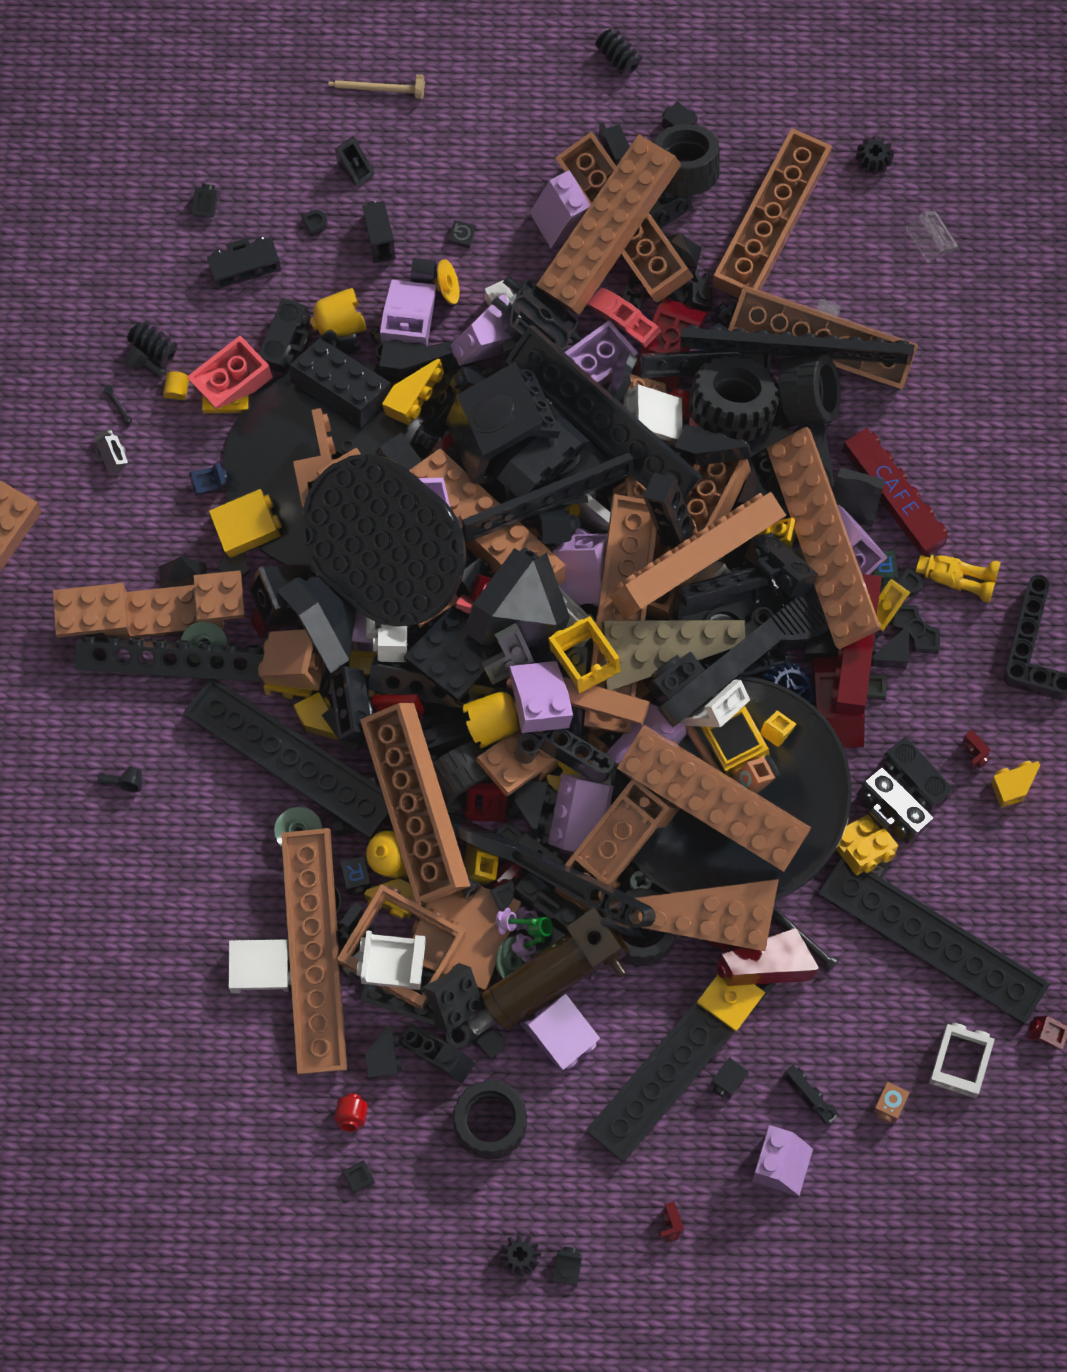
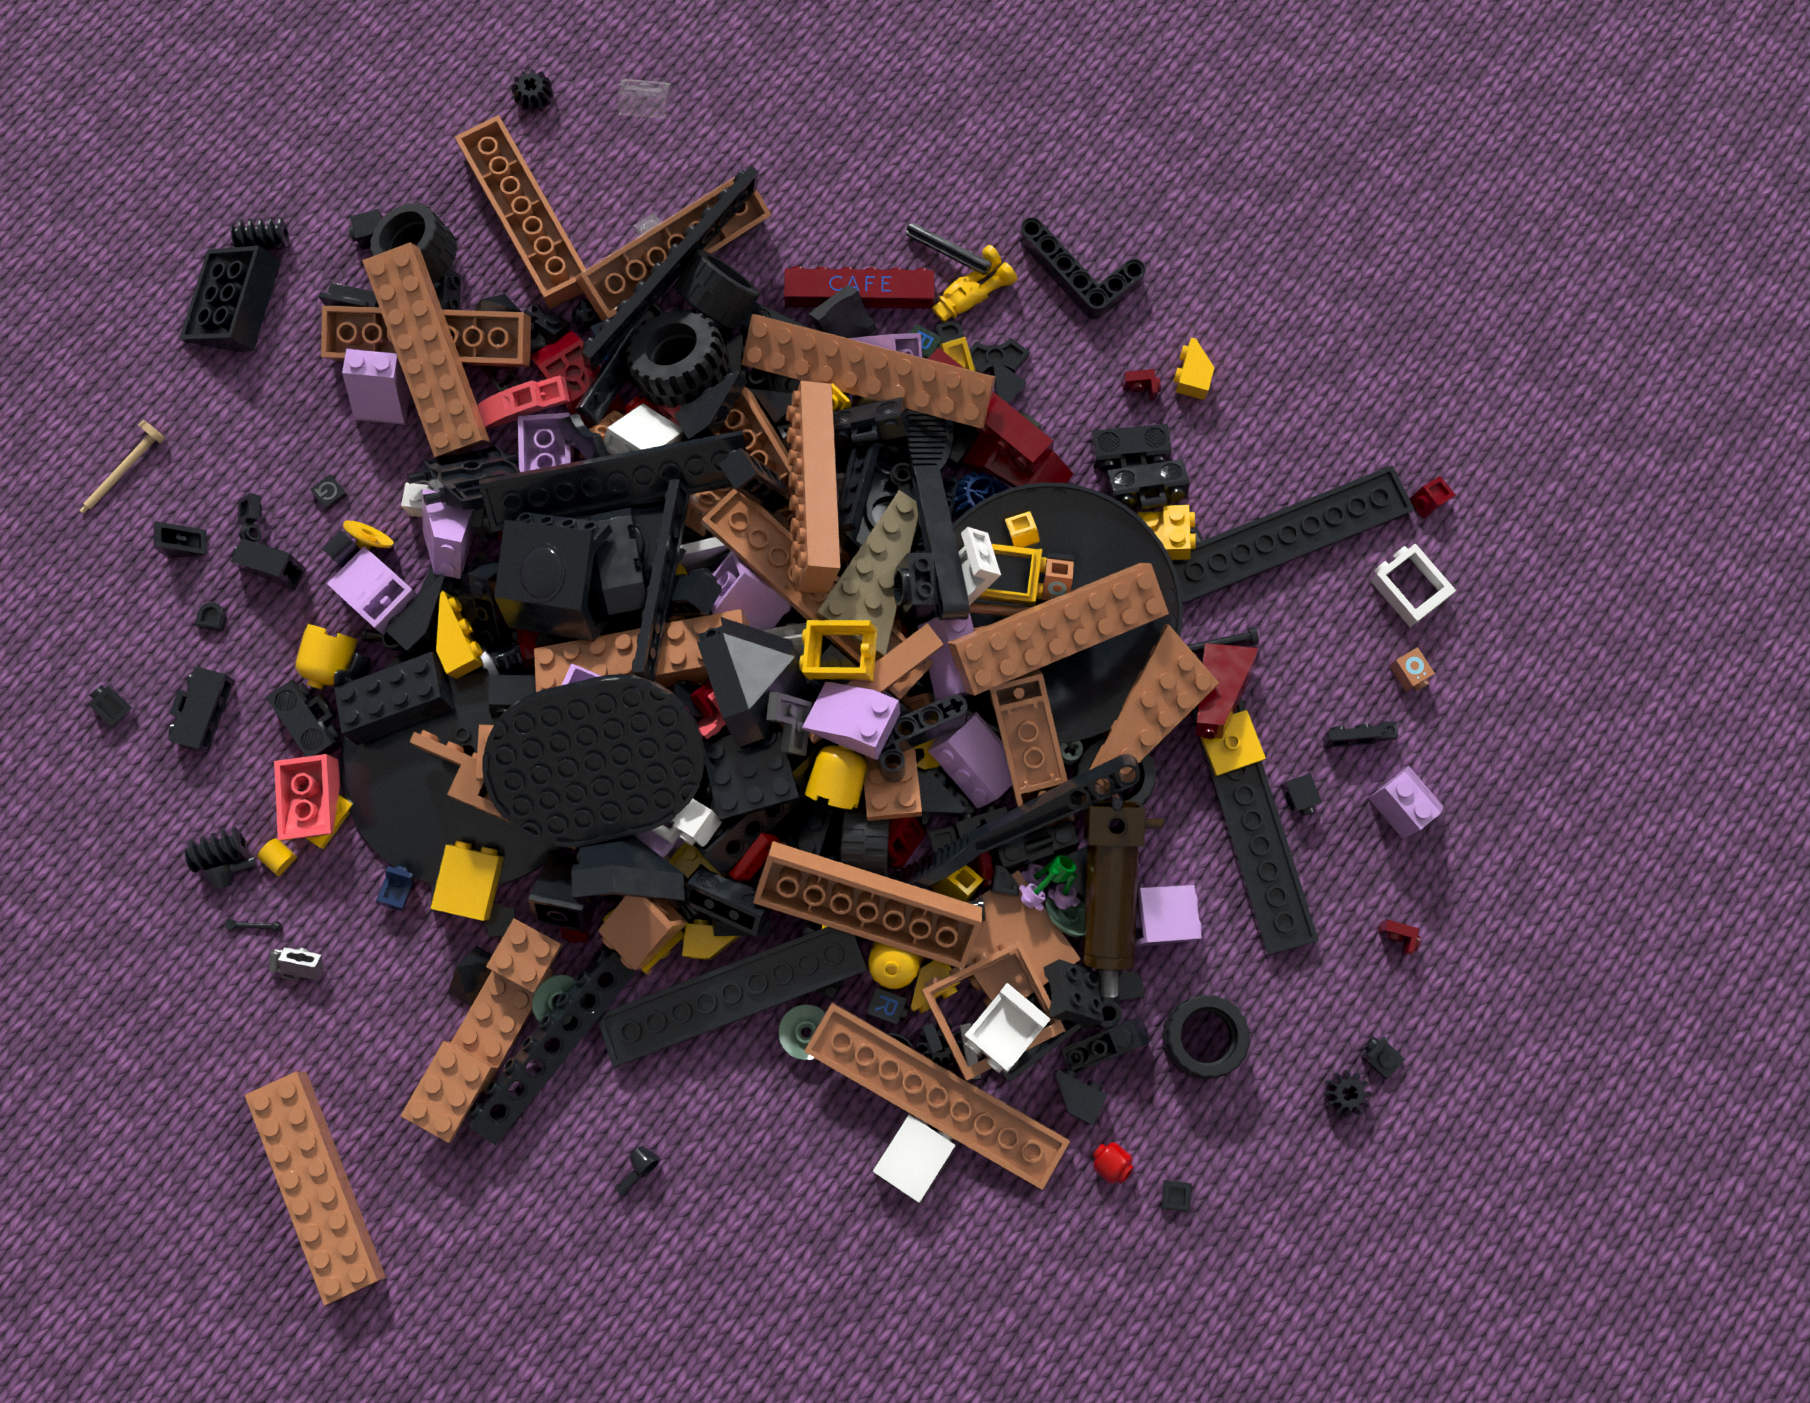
camera: 60 degrees left, 5 degrees up
none -> black slope [179,246,281,352]
none -> black plate [237,493,262,543]
none -> black axle [905,223,992,275]

